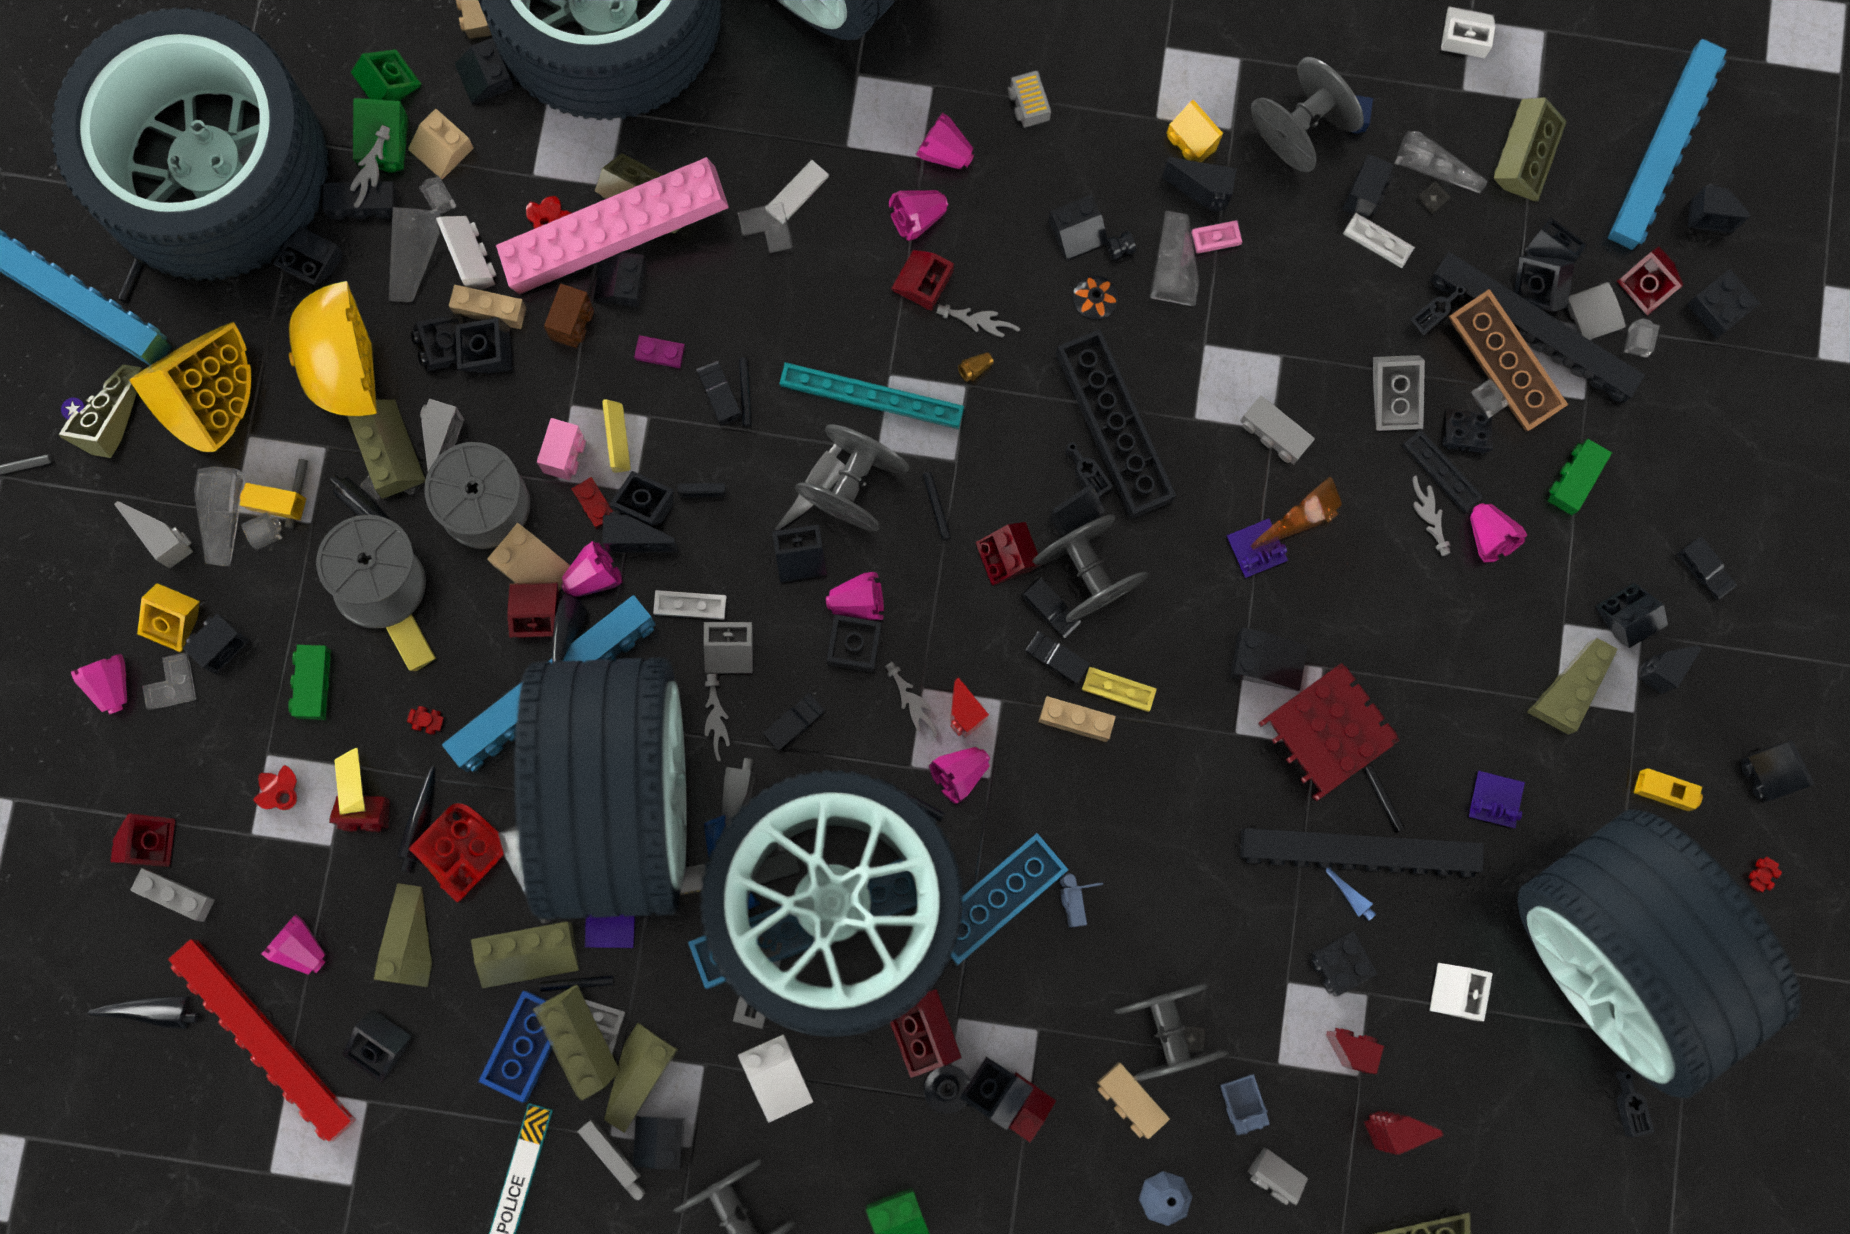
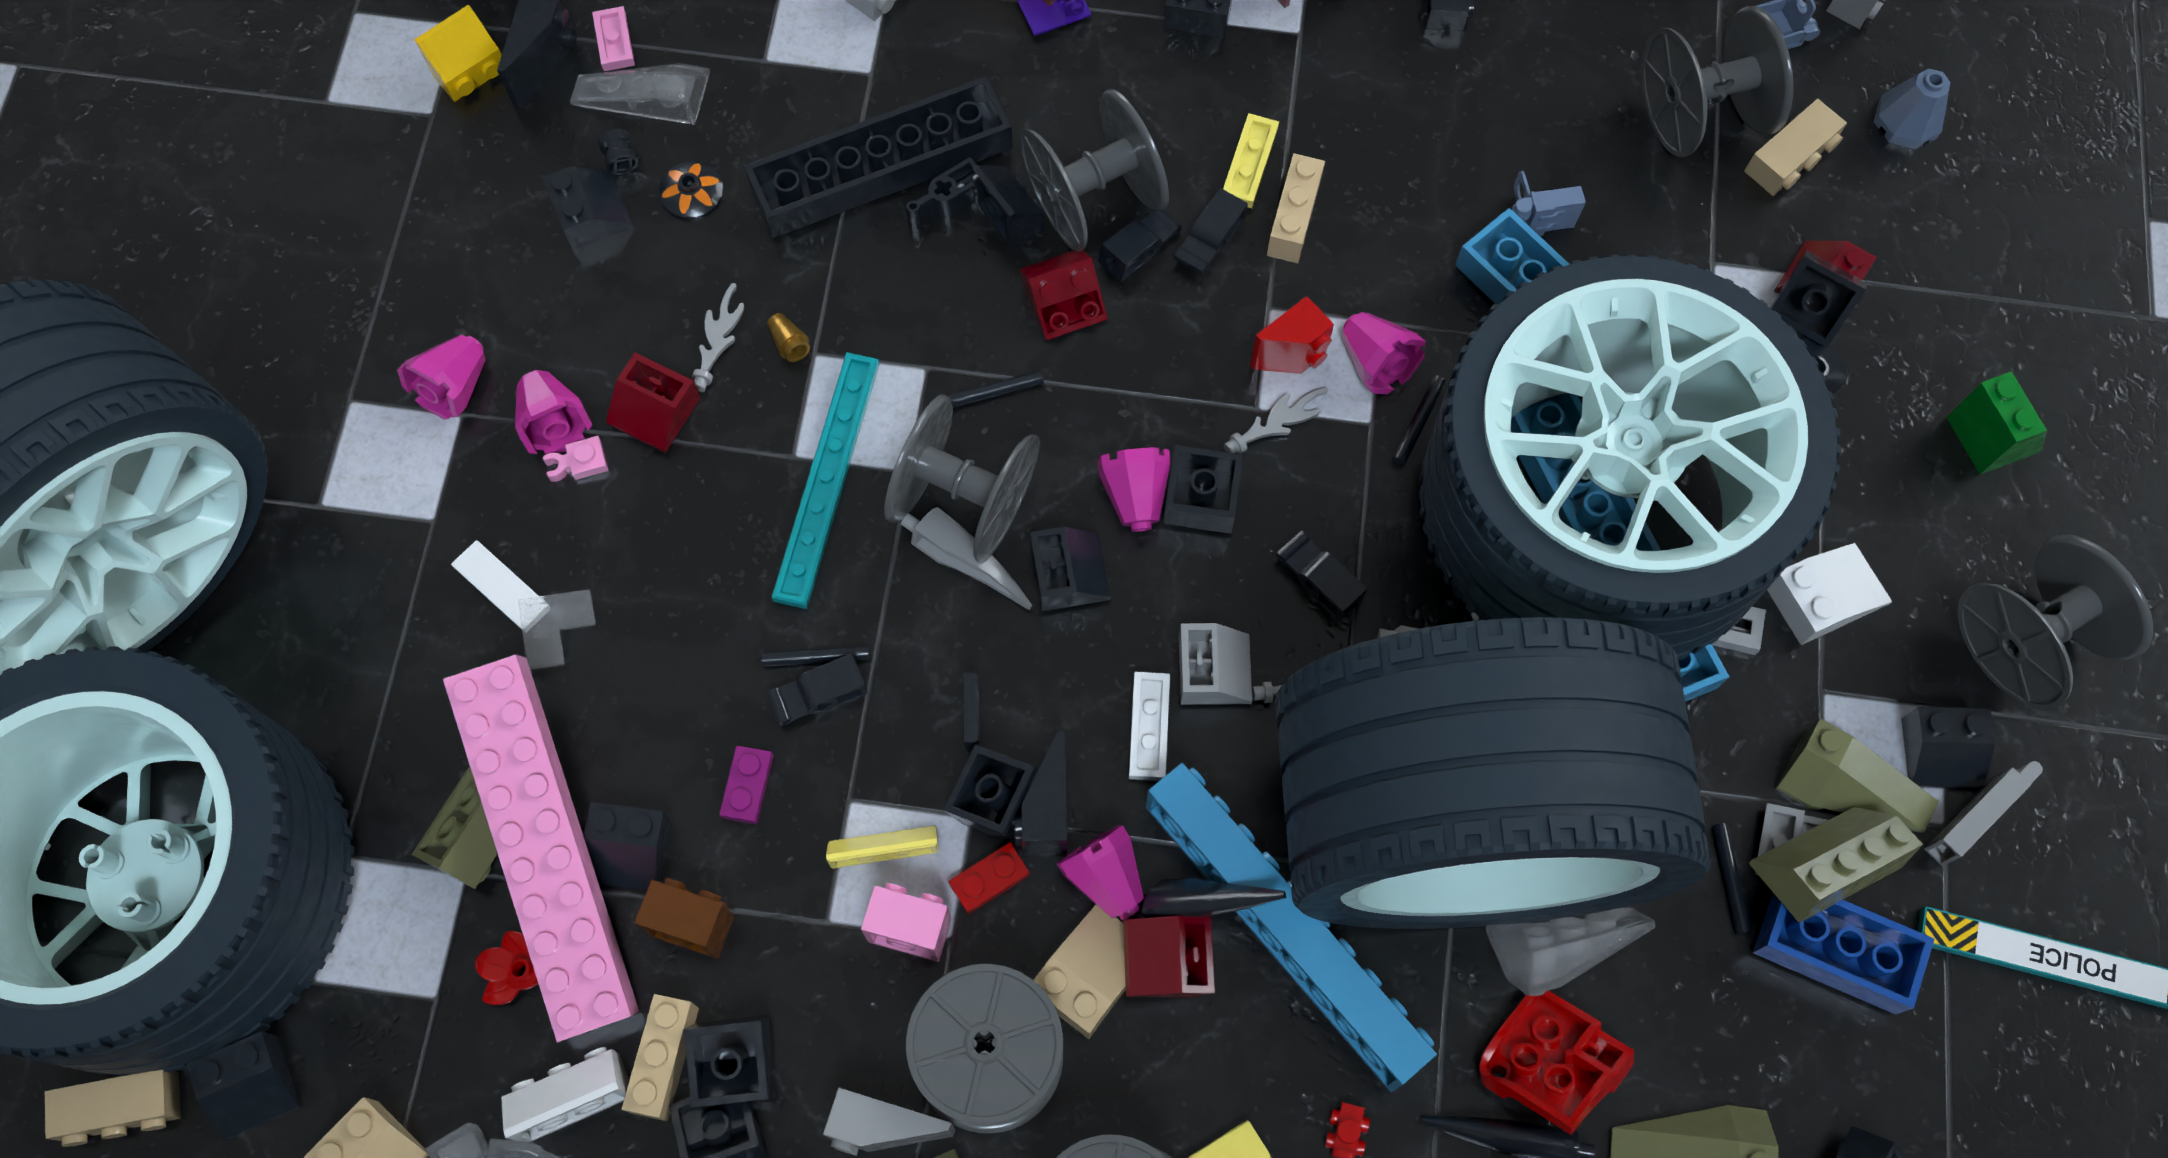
camera: 85 degrees left, 10 degrees down
olive slope [471,922,579,988] -> none
light grey brick [1008,71,1051,127] -> none
none -> bright pink plate [543,436,609,482]

